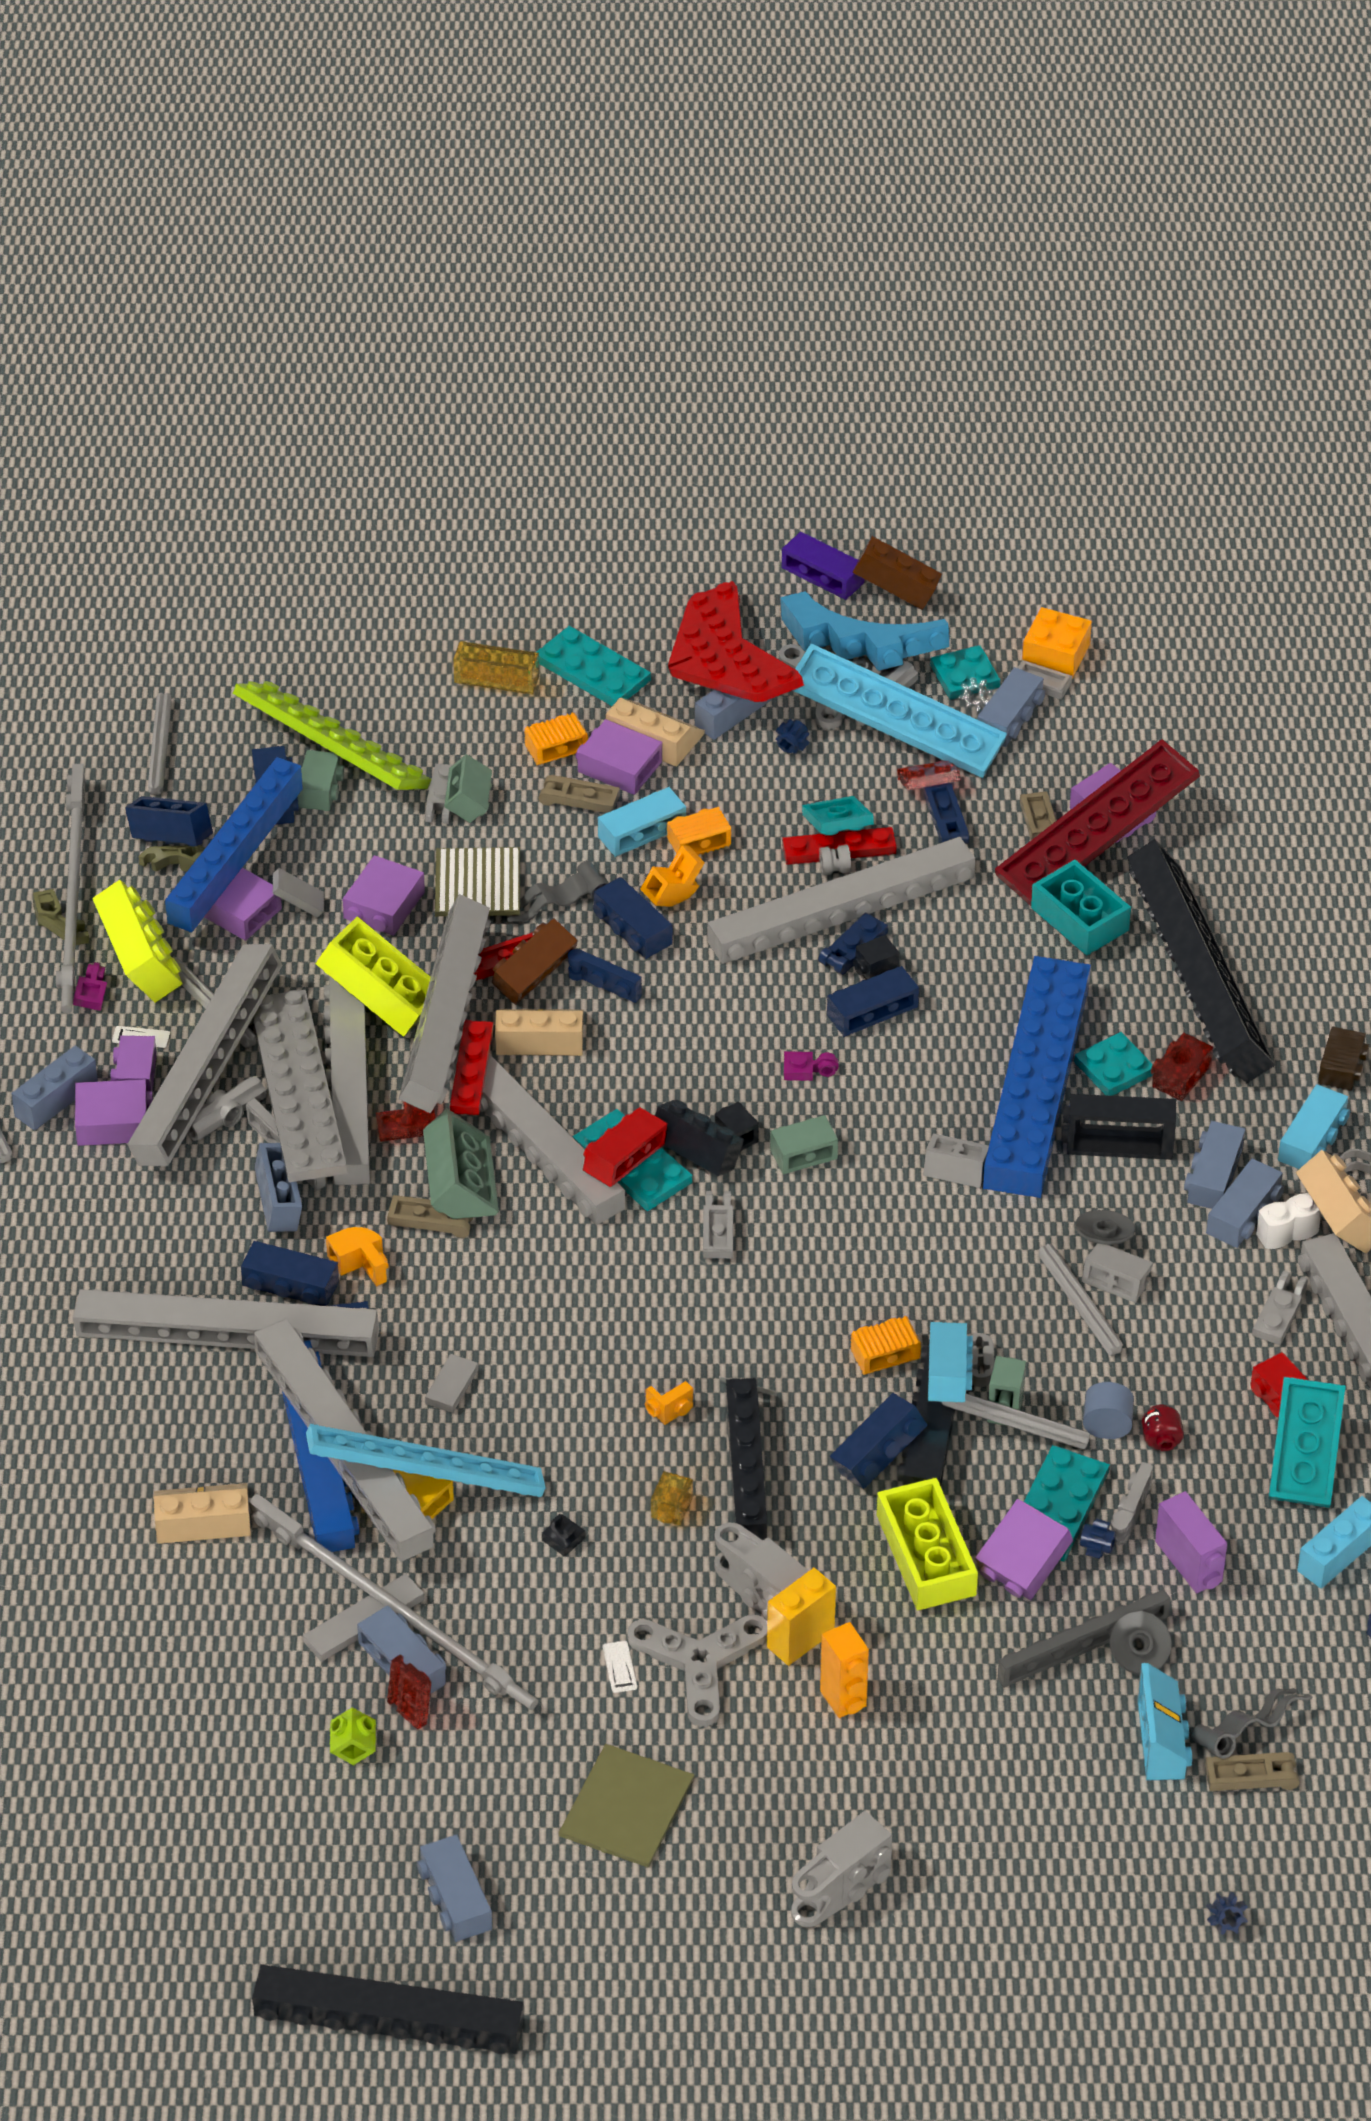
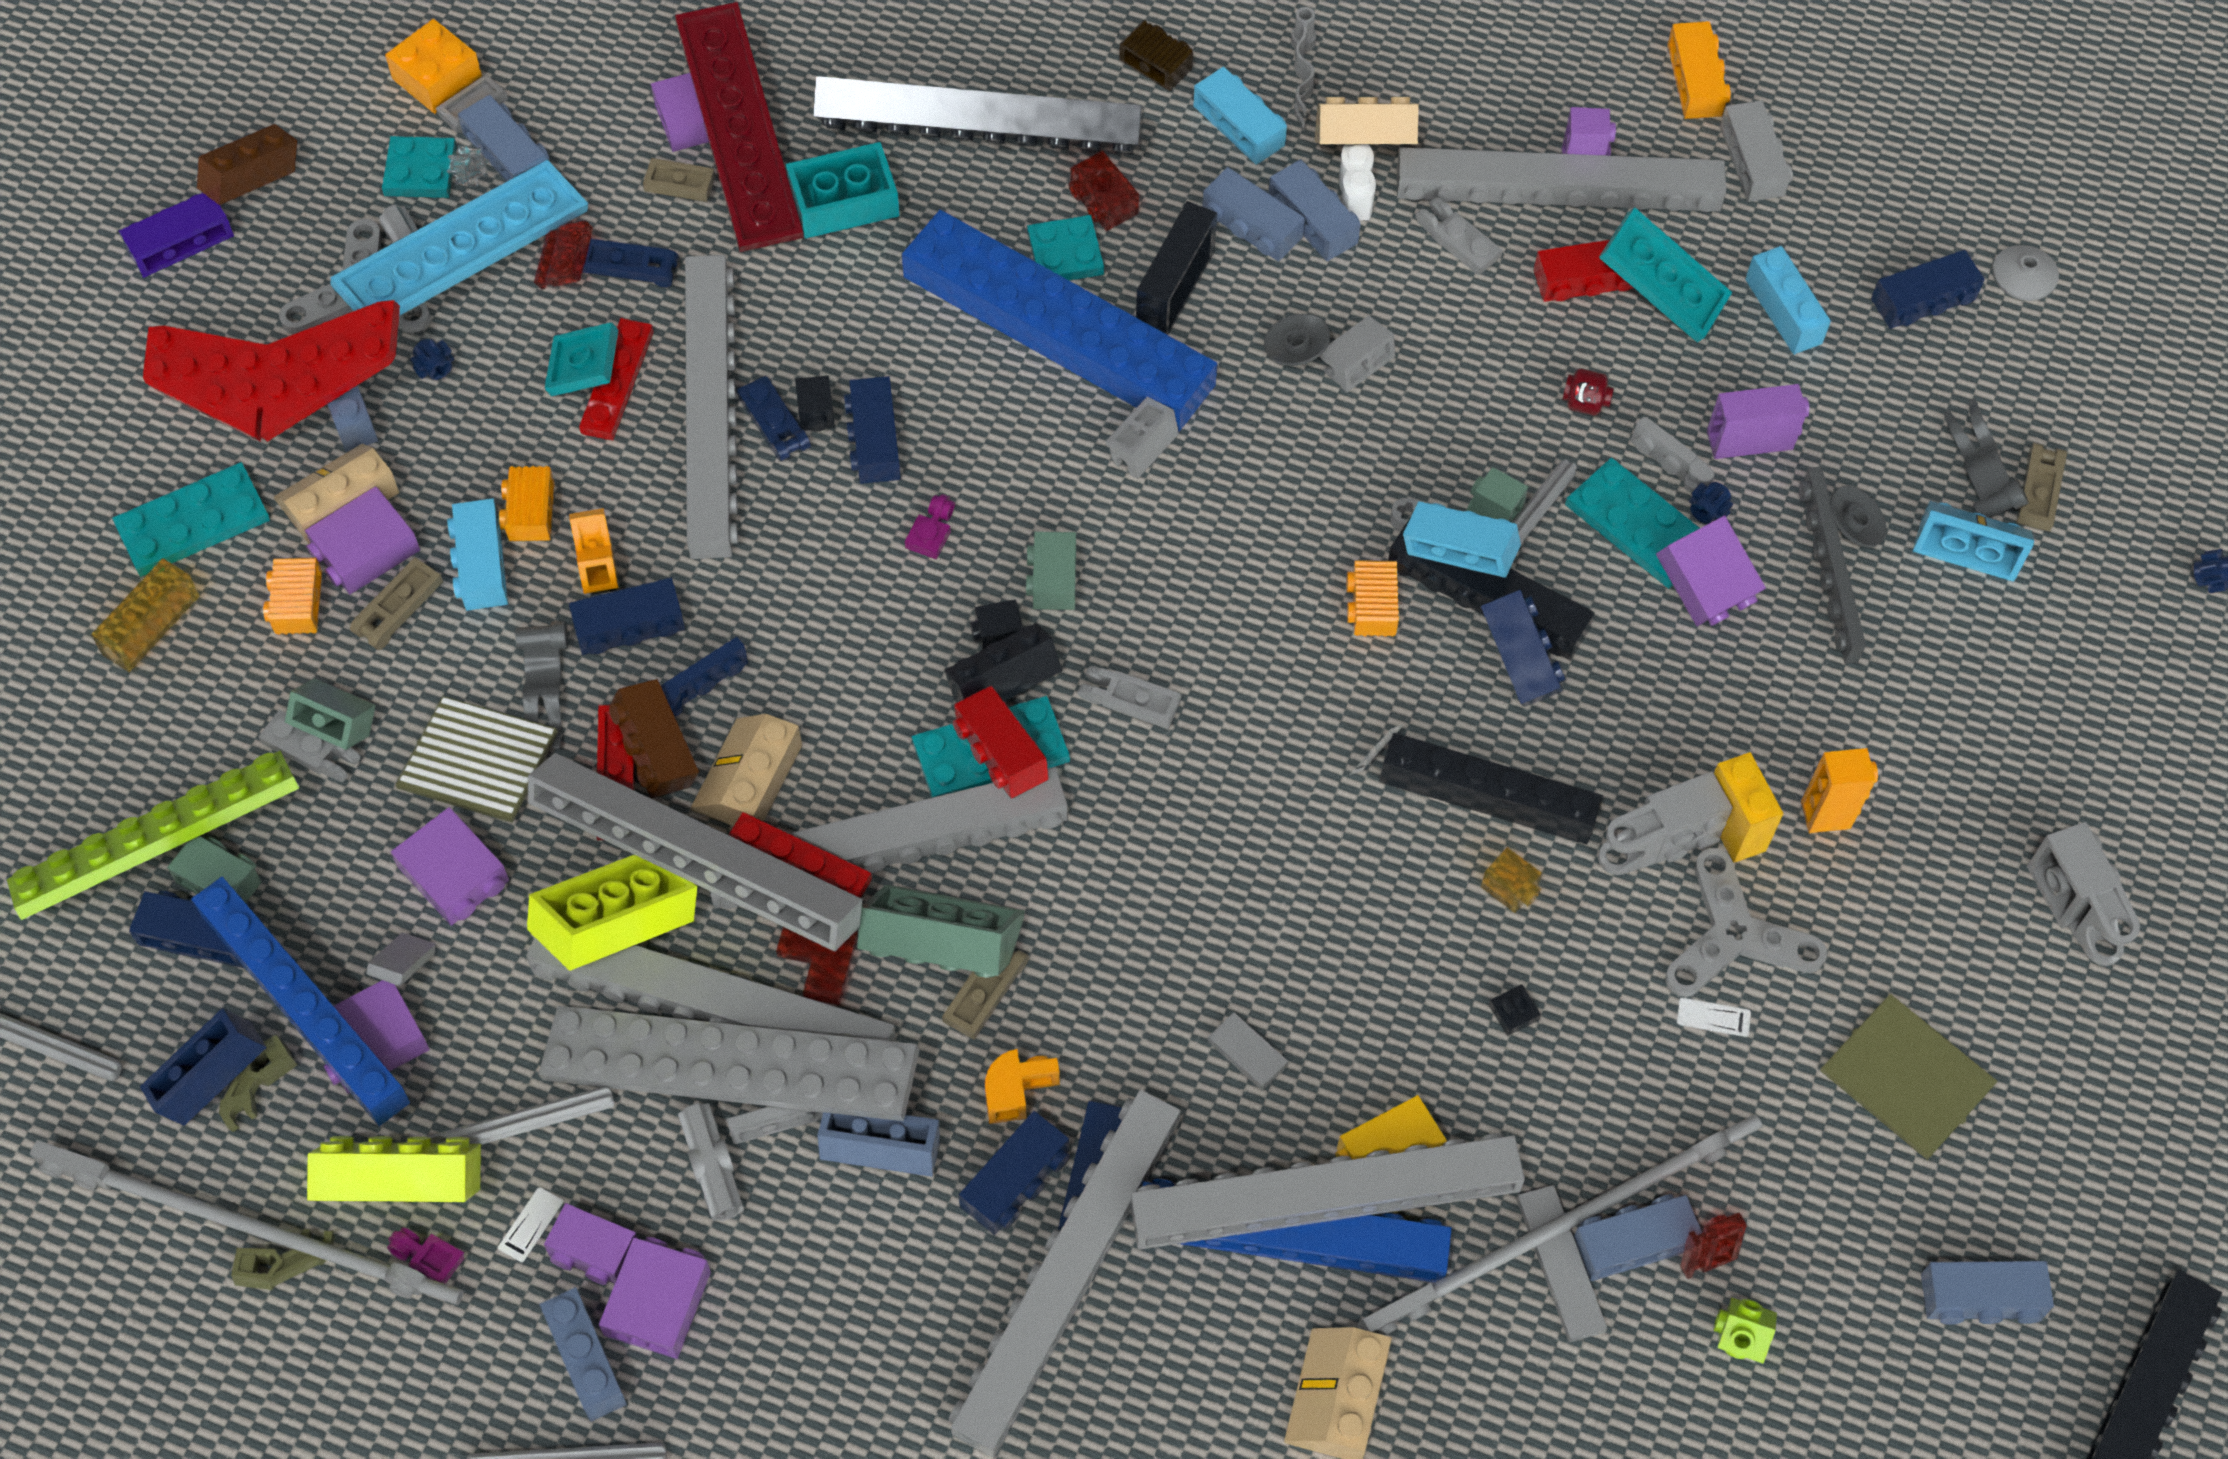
camera: 70 degrees left, 15 degrees up
light grey brick [127,944,282,1166] -> none
medium azure plate [306,1424,546,1497] -> none
light orange bracket [645,1381,693,1425] -> none
dark azure arch [780,591,949,671] -> none
light grey wheel [819,845,851,875] -> none
neon yellow brick [877,1477,978,1611] -> none
light grey axle [1038,1244,1123,1356] -> none
sand blue piece [1083,1382,1134,1439] -> none

